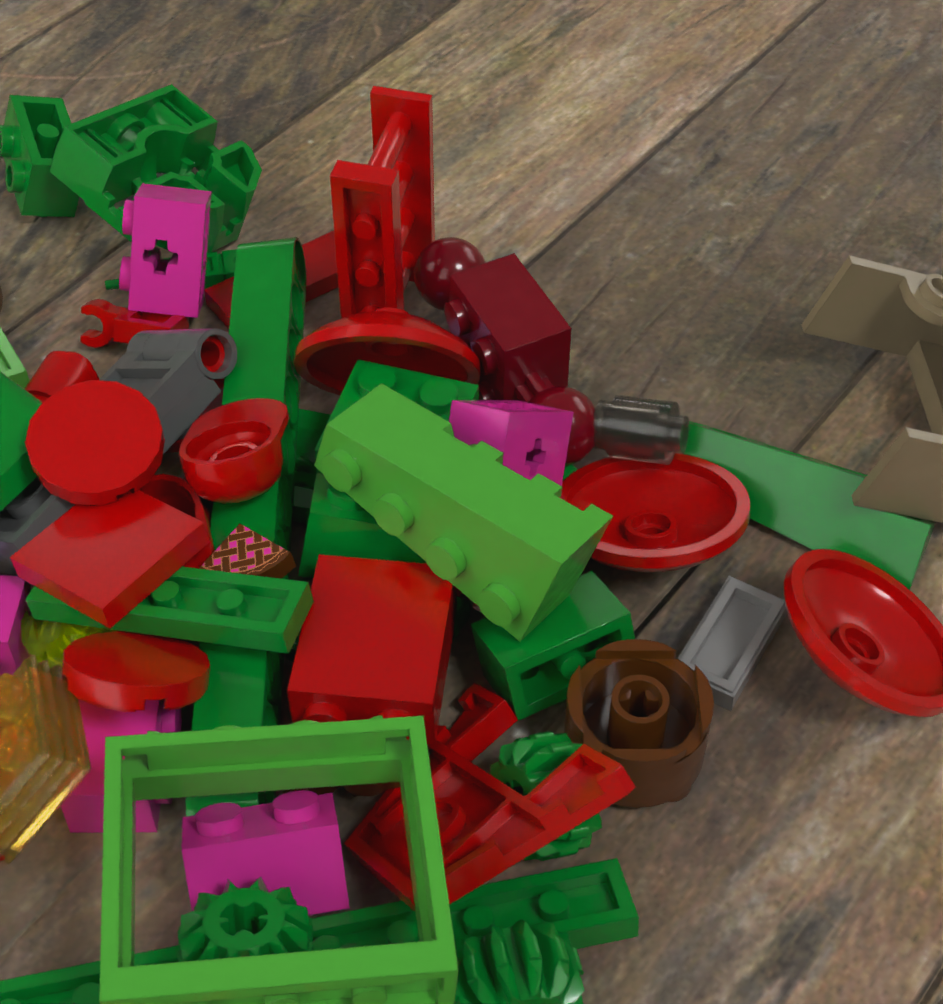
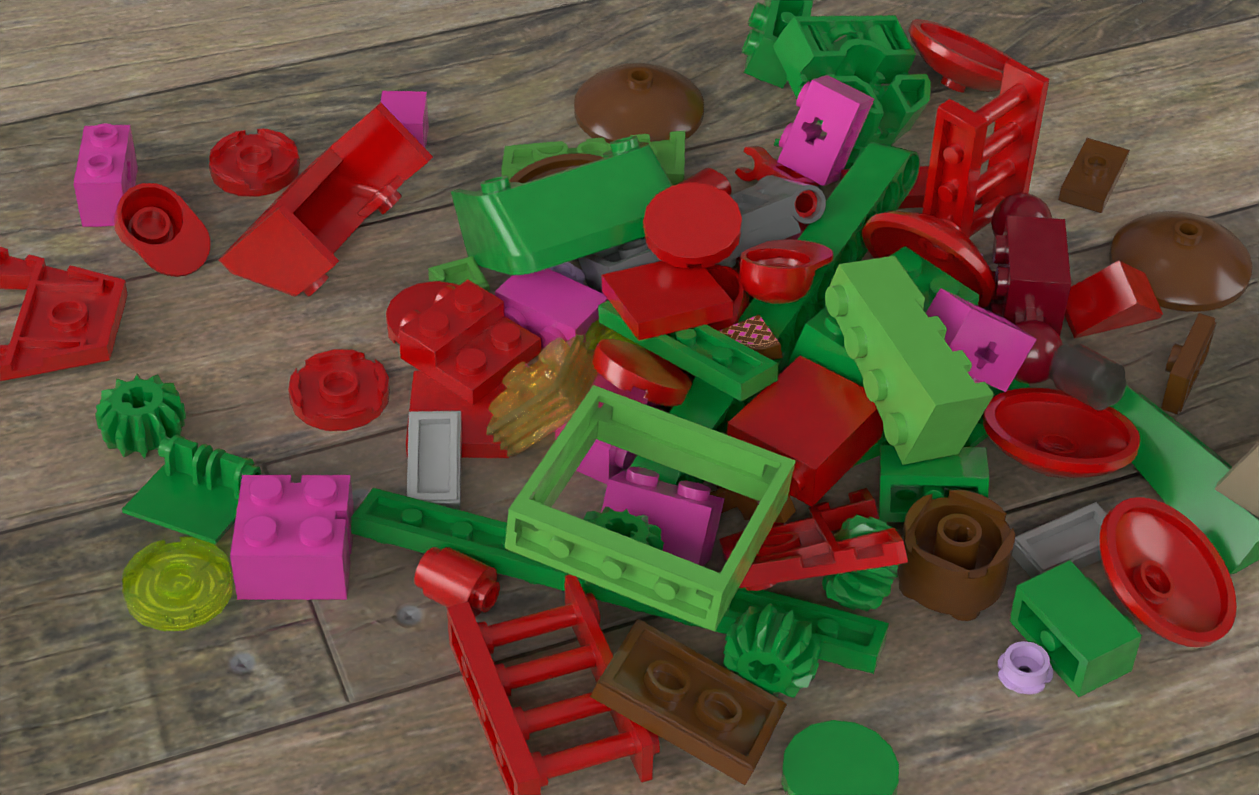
camera: 30 degrees right, 5 degrees down
none -> red dish [908,19,1016,93]
none -> lavender plate [997,641,1053,694]
none -> green brick [1009,560,1142,697]
none -> reddish brown plate [1058,138,1130,213]
none -> red slope [1065,261,1163,339]
none -> reddish brown dish [1109,211,1253,312]
none -> reddish brown plate [1161,313,1217,415]

